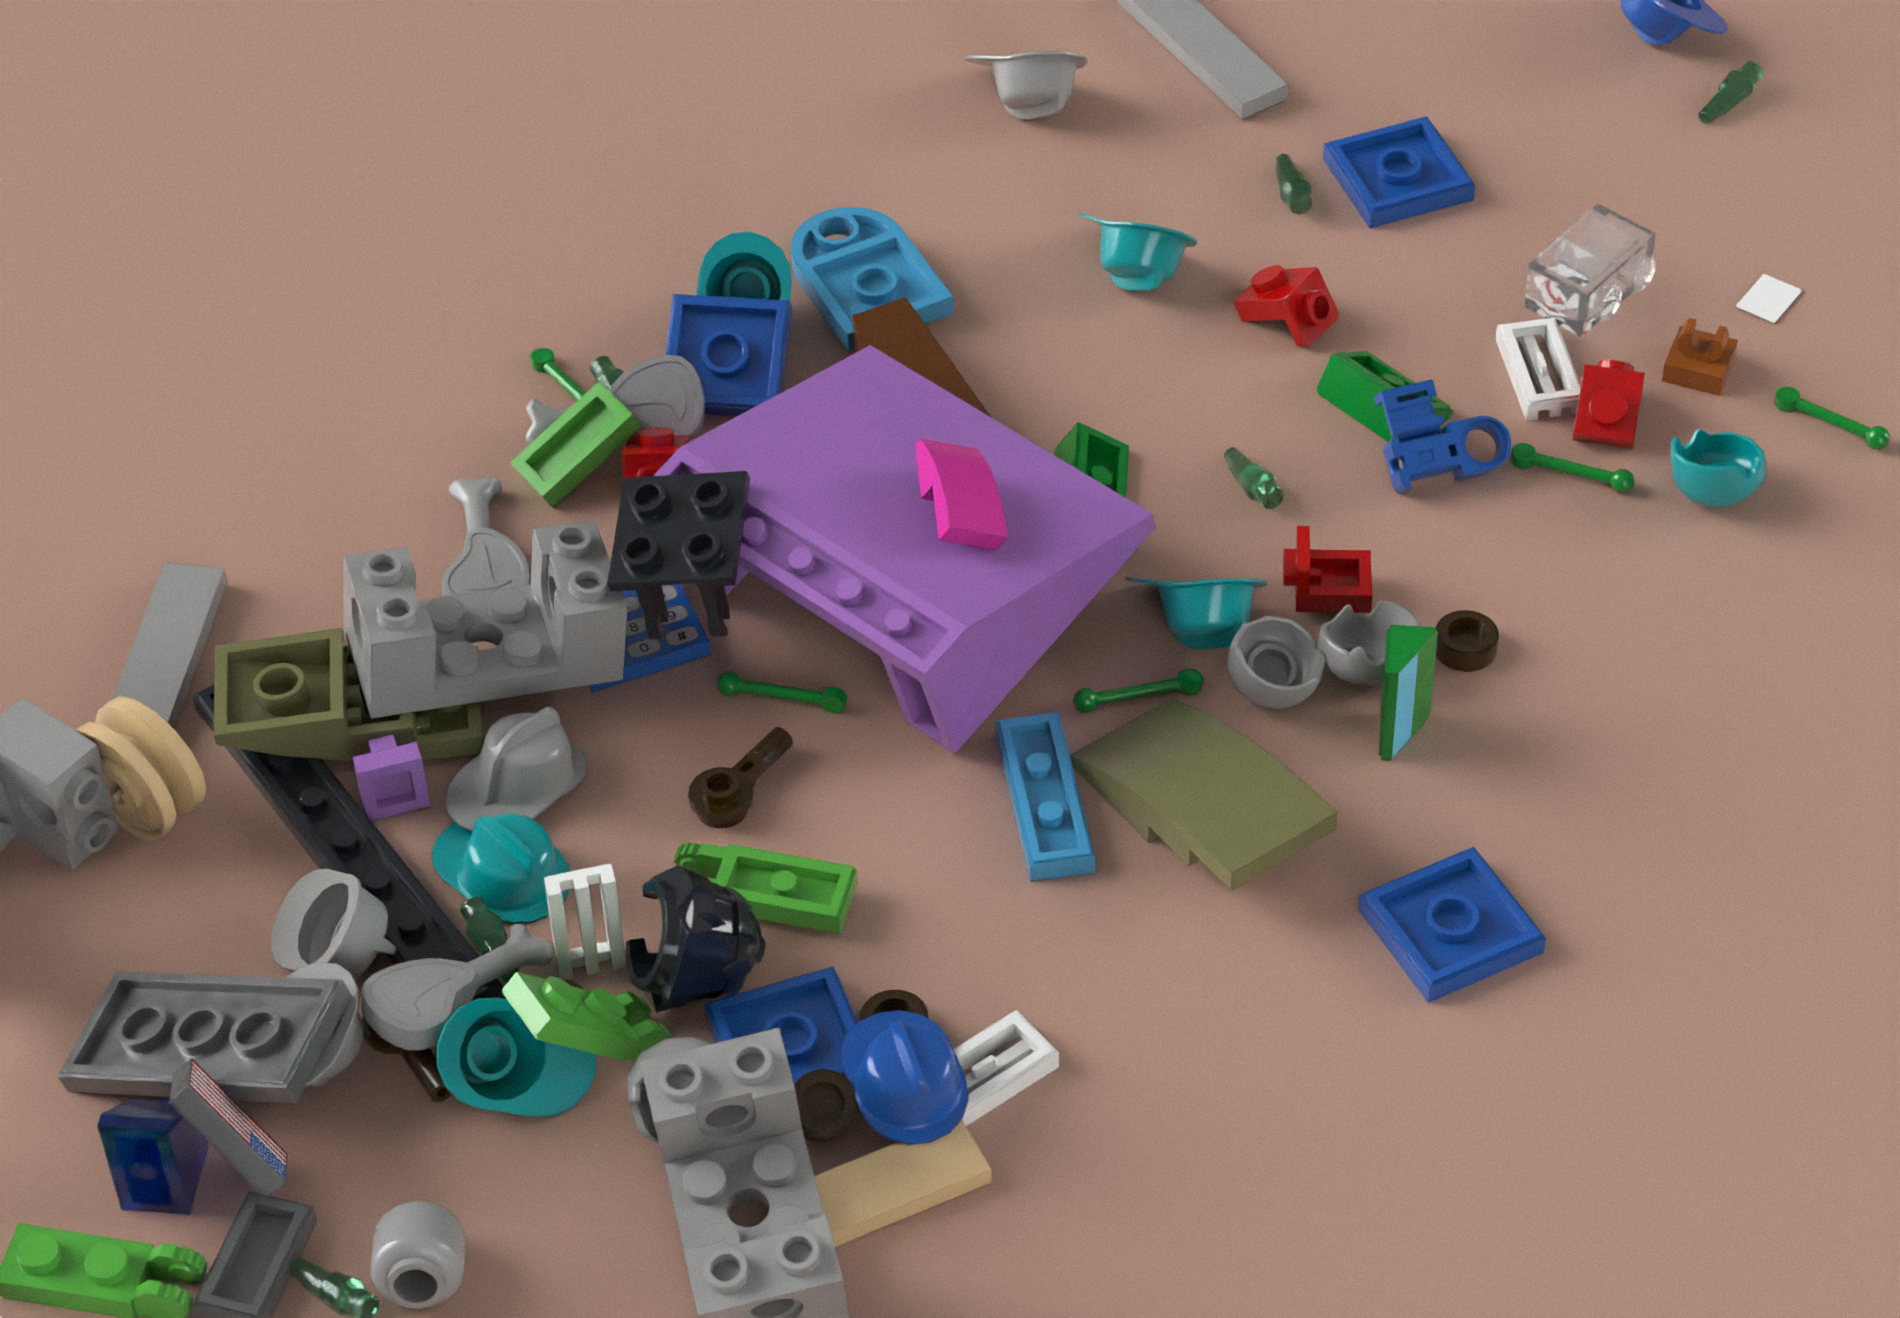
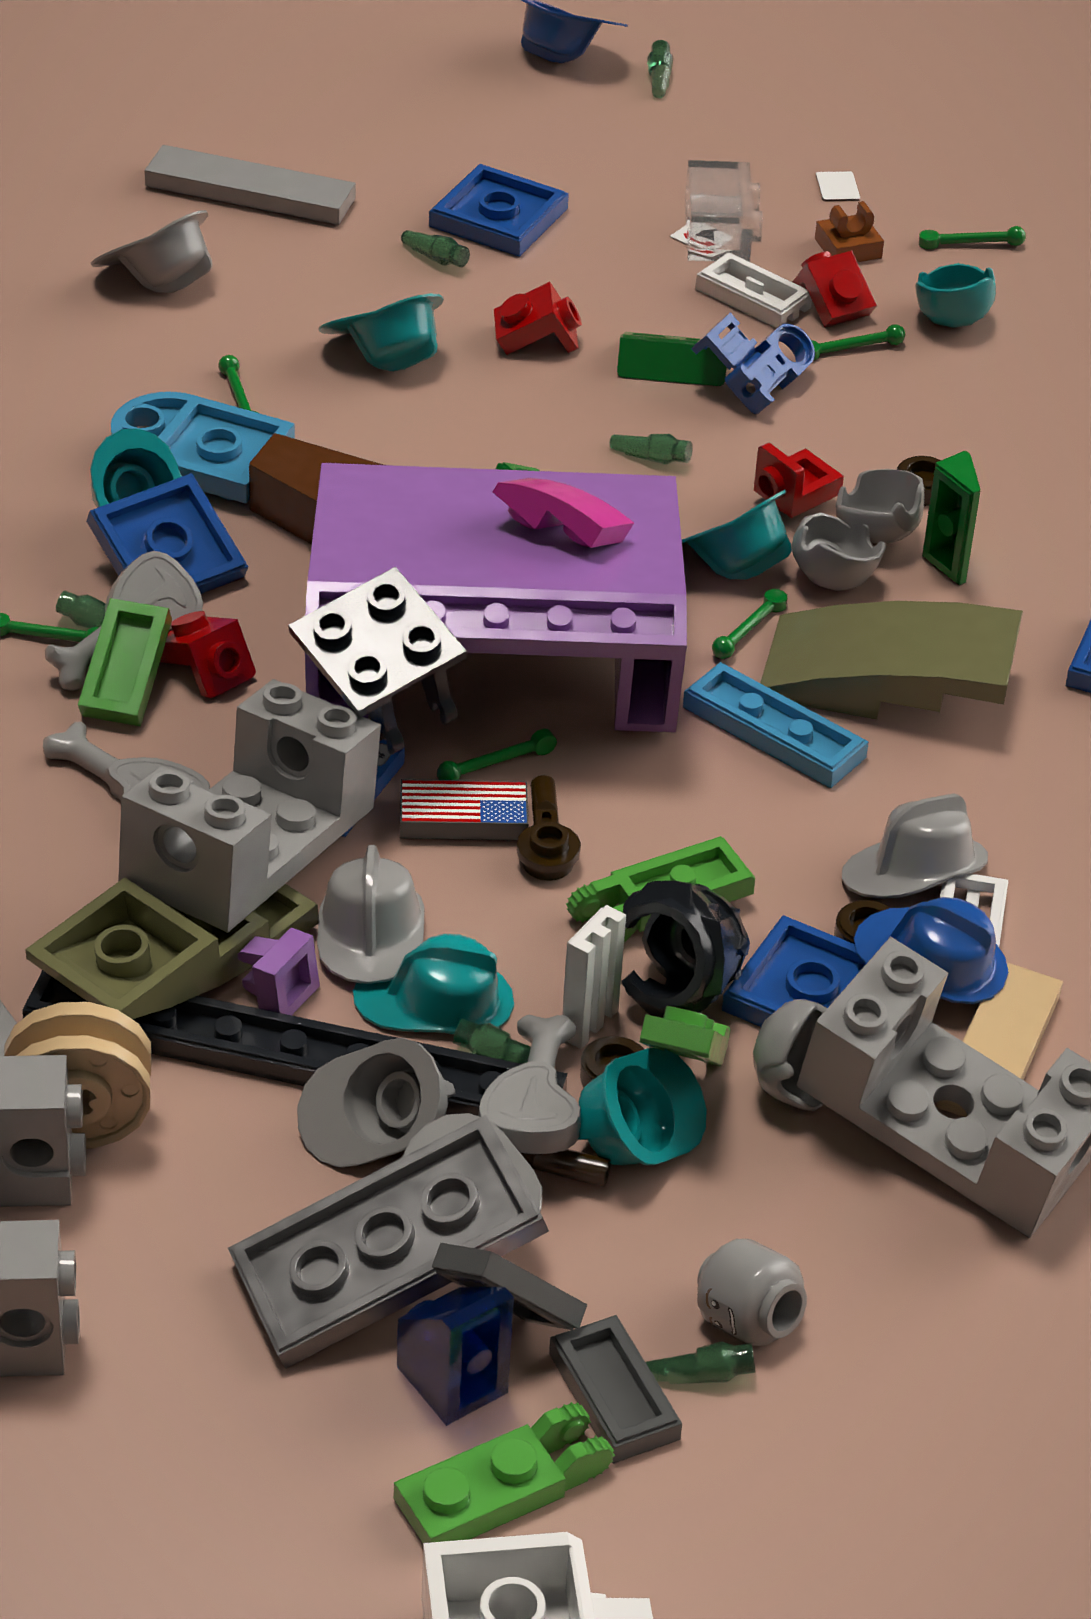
camera: 45 degrees left, 5 degrees down
none -> green hinge [218,355,258,413]
none -> tile [400,779,528,840]
none -> light grey piece [842,793,988,899]

